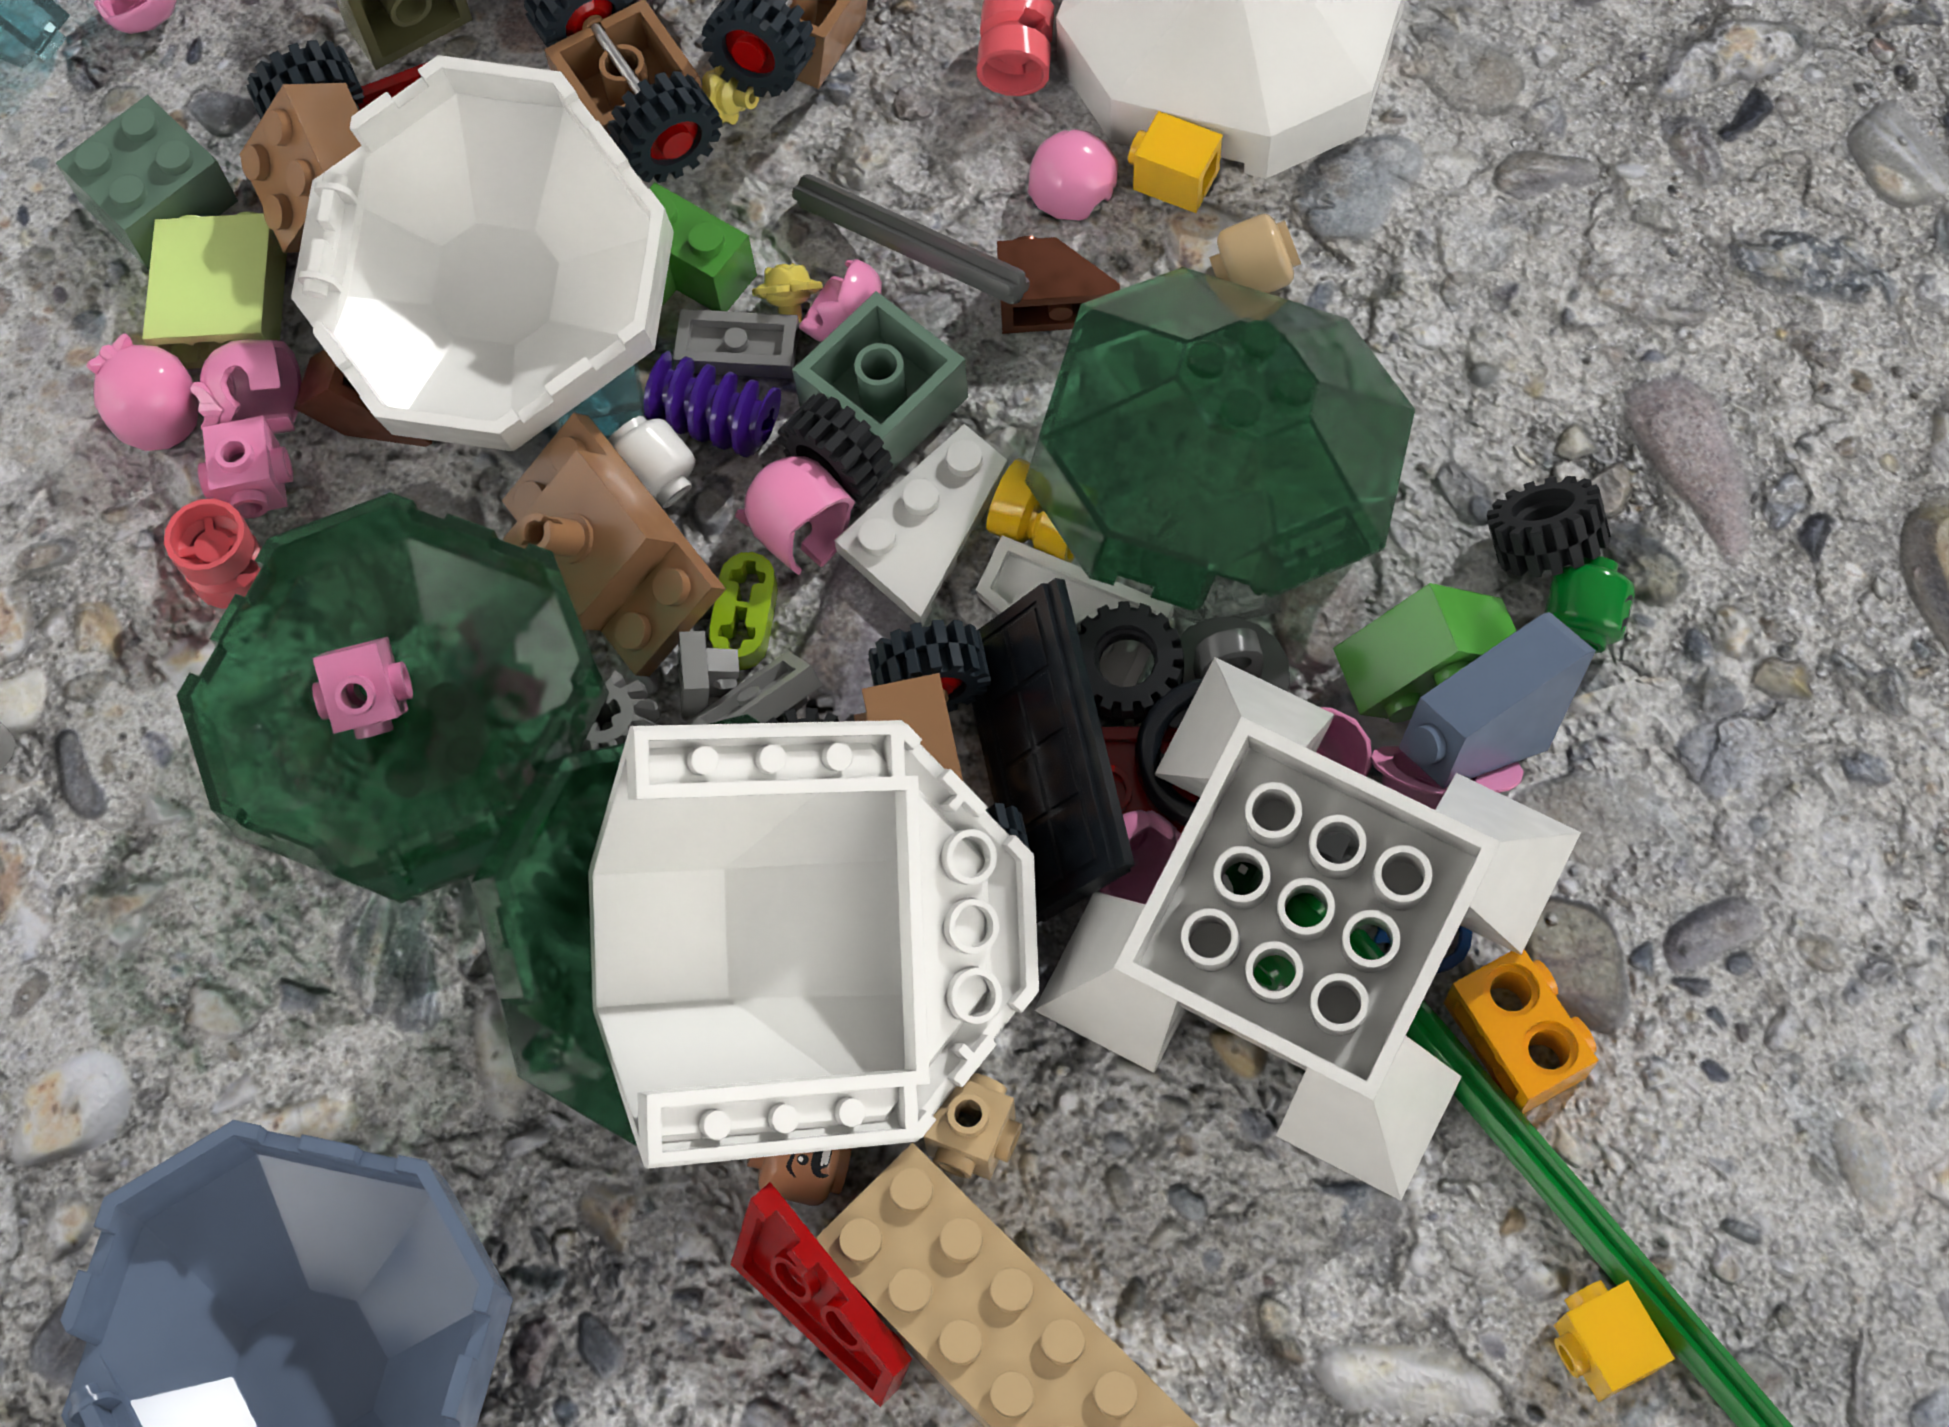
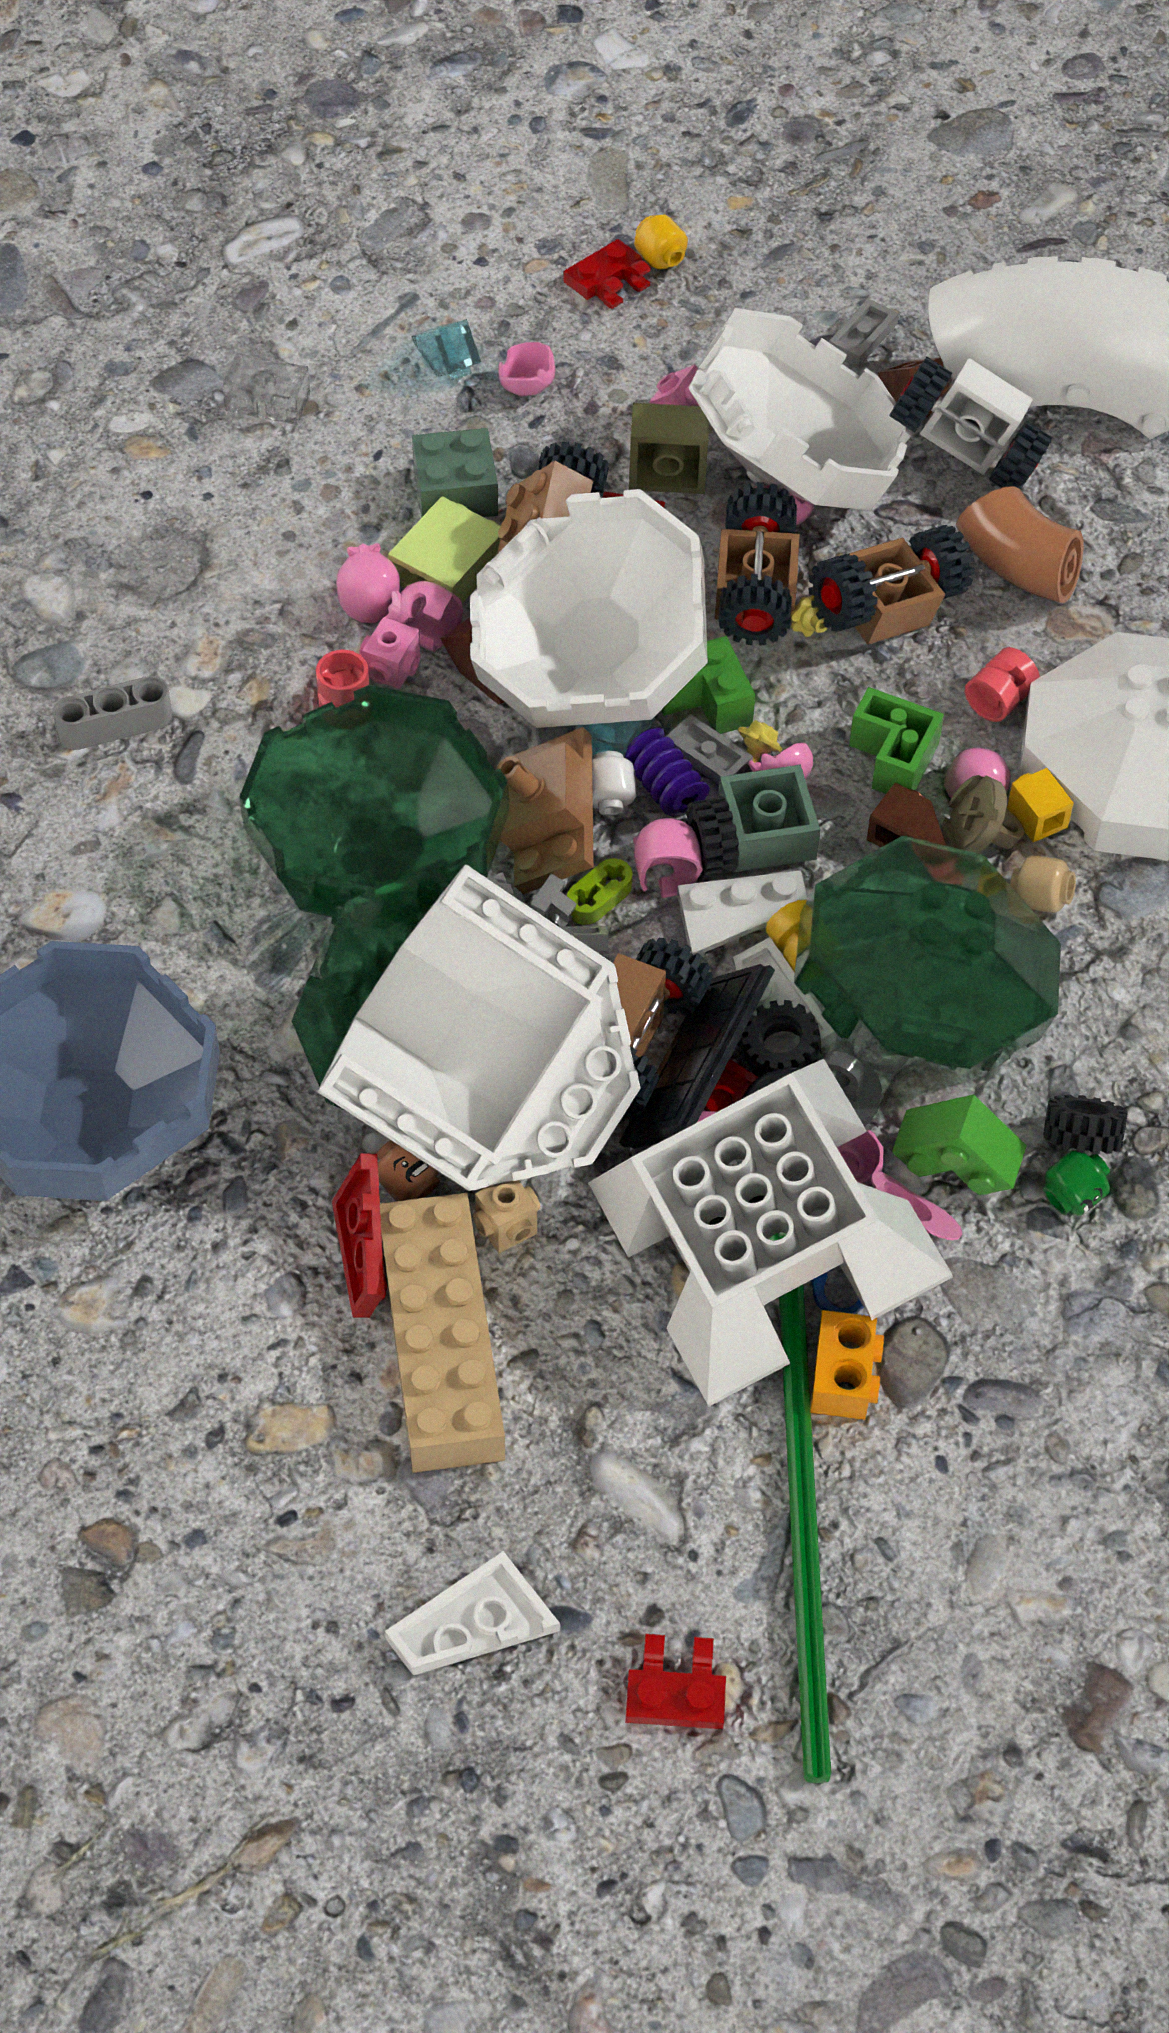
camera: 30 degrees right, 10 degrees down
bright pink brick [312,637,413,739] -> none
dark grey axle [792,174,1030,304] -> none
sand blue slope [1399,612,1596,789] -> none
yellow brick [1554,1280,1675,1403] -> none
none -> bright green brick [849,687,944,794]
none -> dark tan tile [943,775,1024,857]

